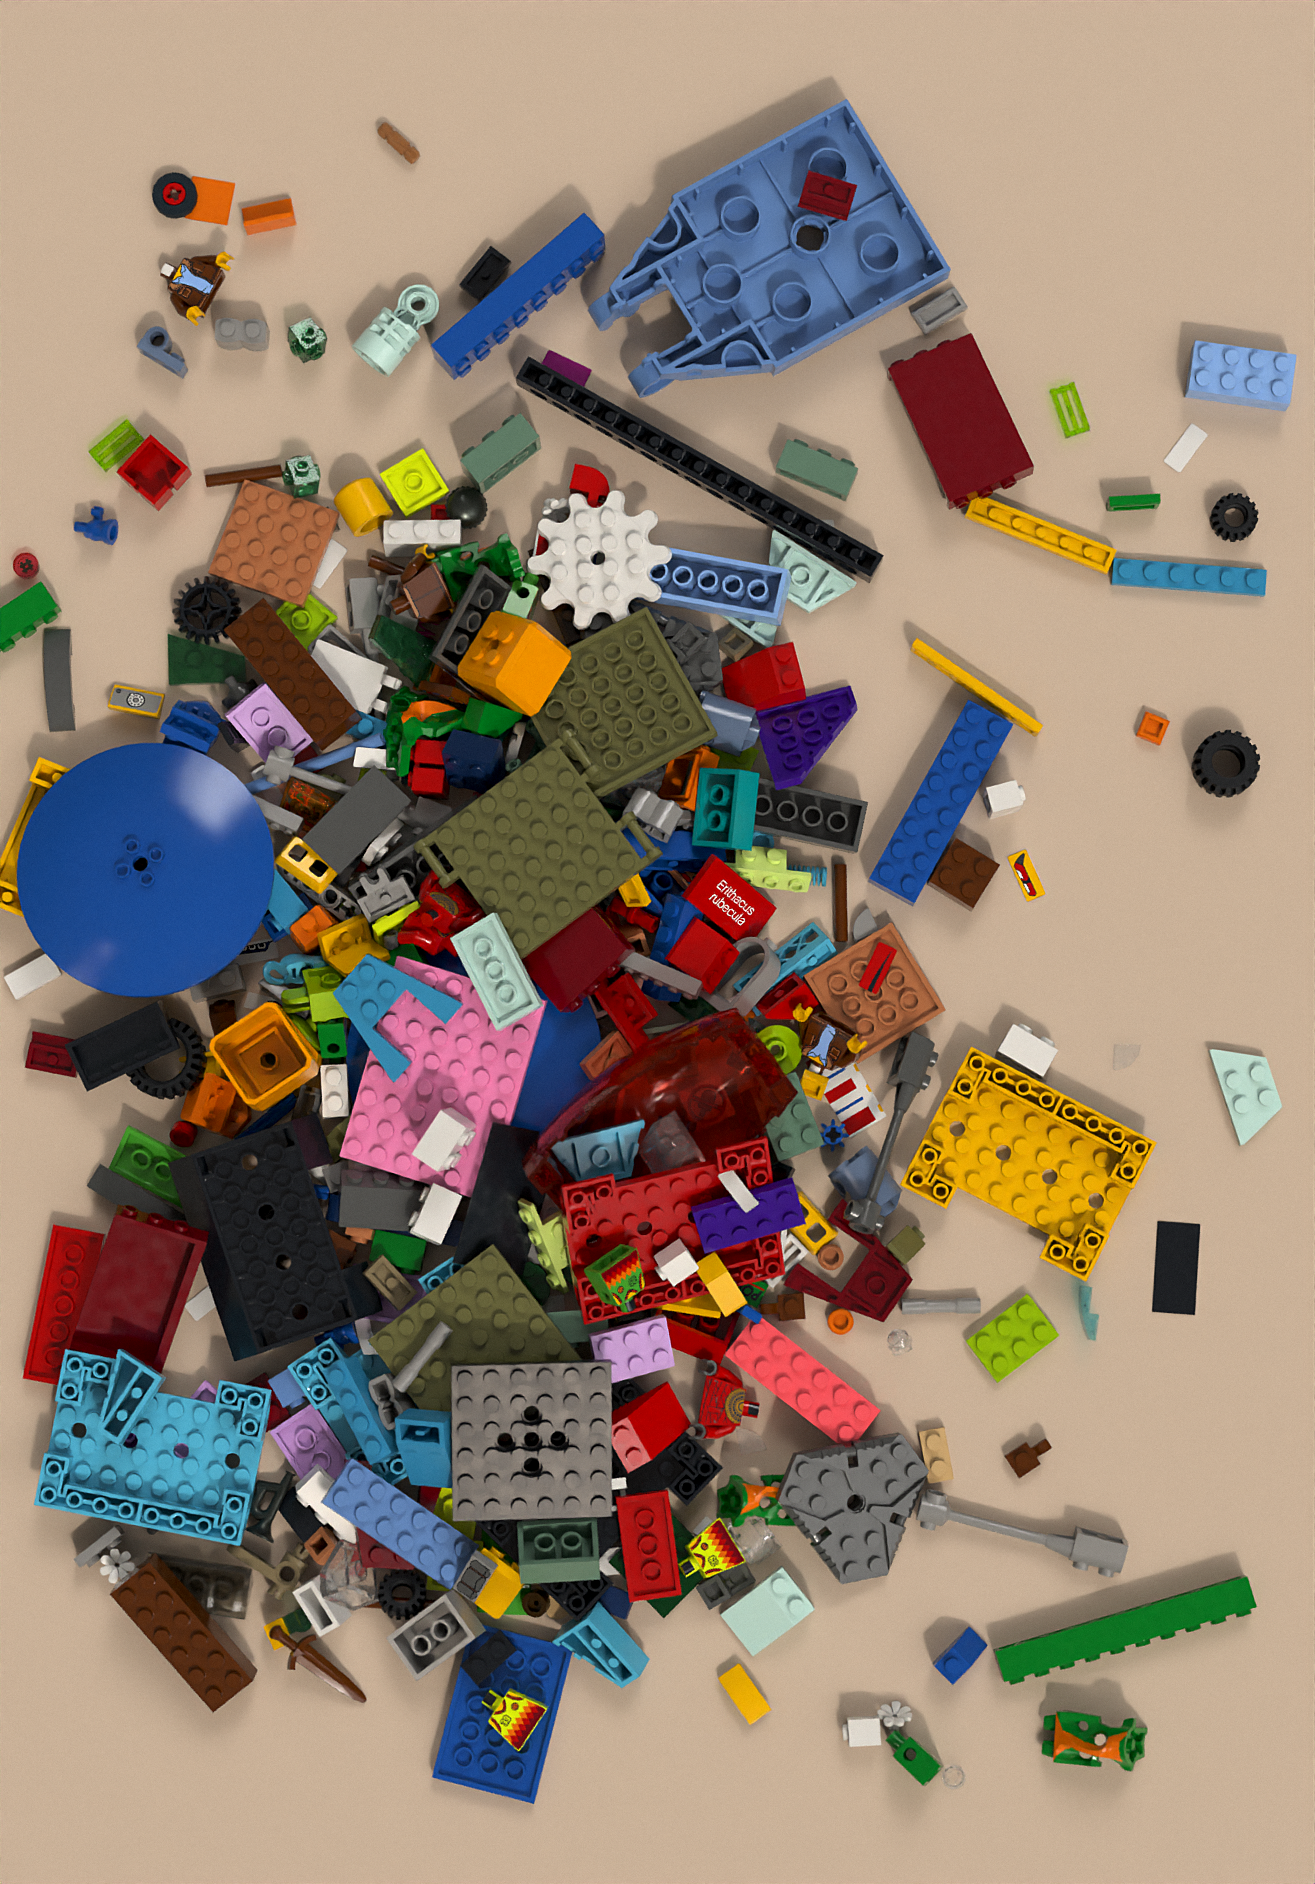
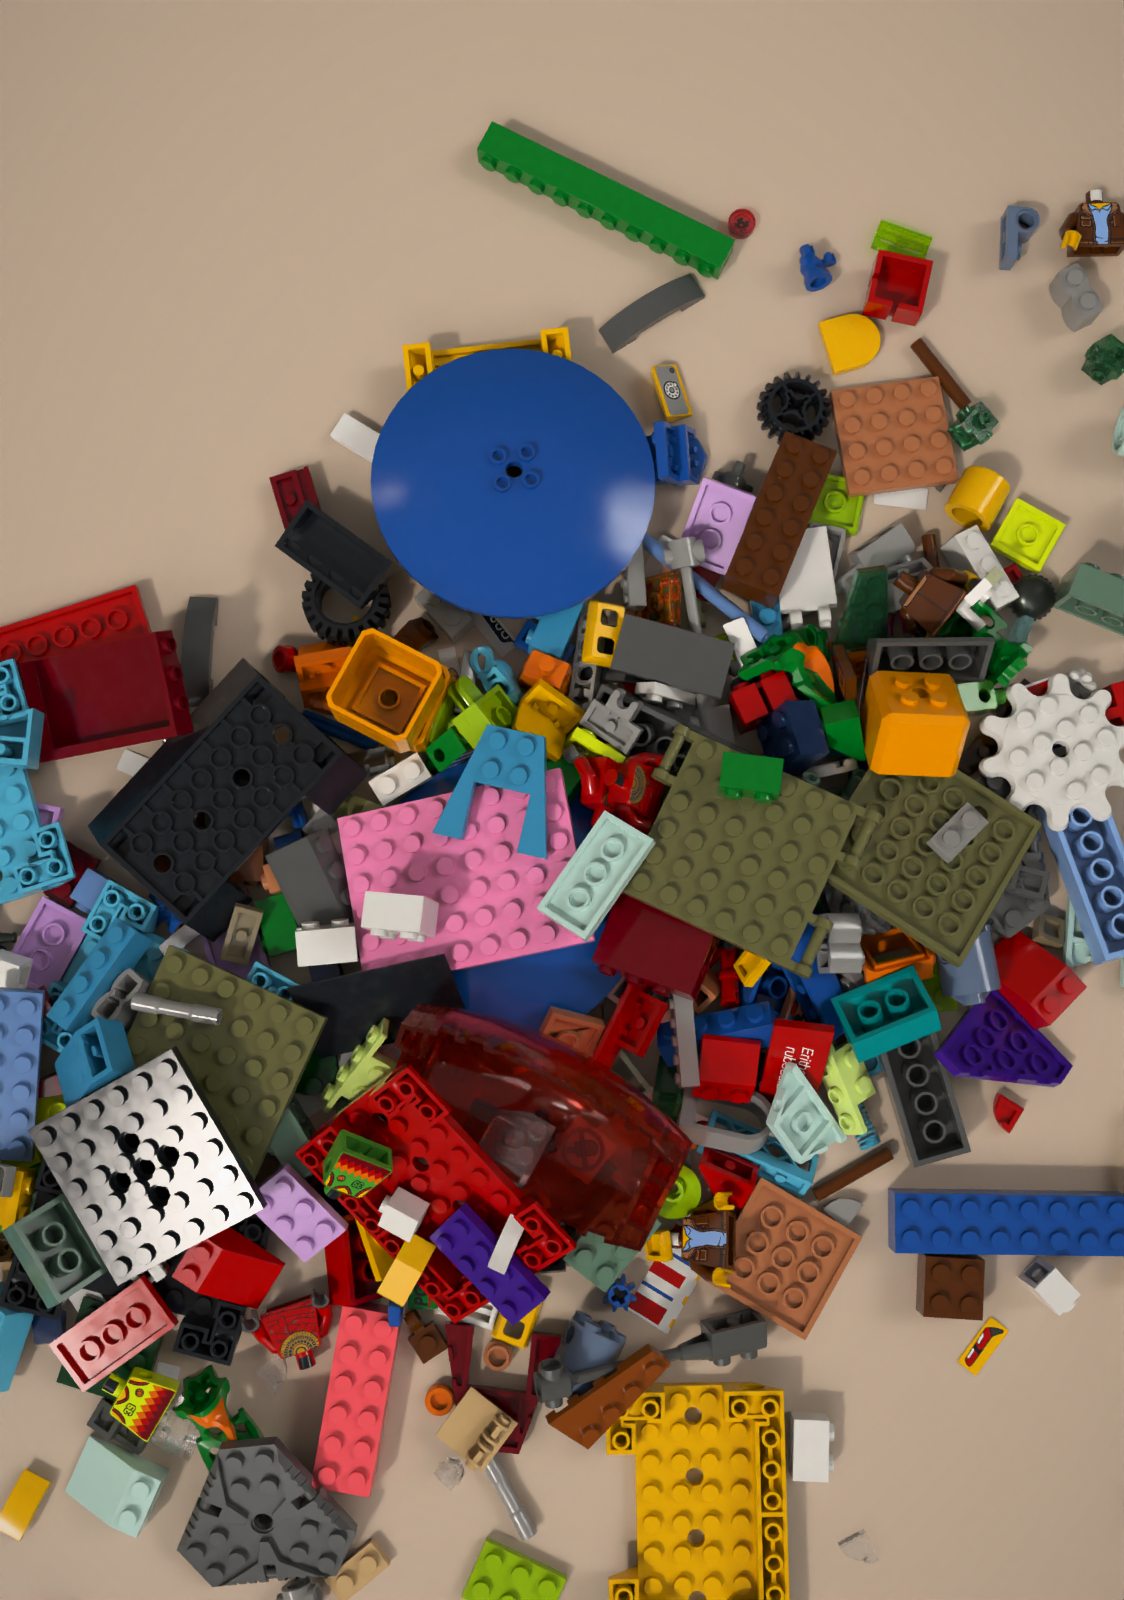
camera: 60 degrees right, 0 degrees up
bright green slope [108,1125,186,1209] -> none
clear green wing [168,634,247,686] -> none
black slope [217,721,250,753] -> none
medium azure wing [547,1119,645,1182] -> none
red sticker [859,942,897,994] -> none
olive slope [885,1225,926,1266] -> none
none -> tan hinge [435,1386,518,1472]
none -> dark orange wing [545,1344,671,1449]
none -> green brick [718,751,784,804]
none -> light aqua wing [766,1061,847,1164]
none -> yellow tile [818,314,881,376]
none -> light grey plate [926,802,989,864]
none -> white plate [956,566,1003,632]
none -> red tile [993,1093,1024,1134]
none -> clear light blue tile [1009,615,1034,643]

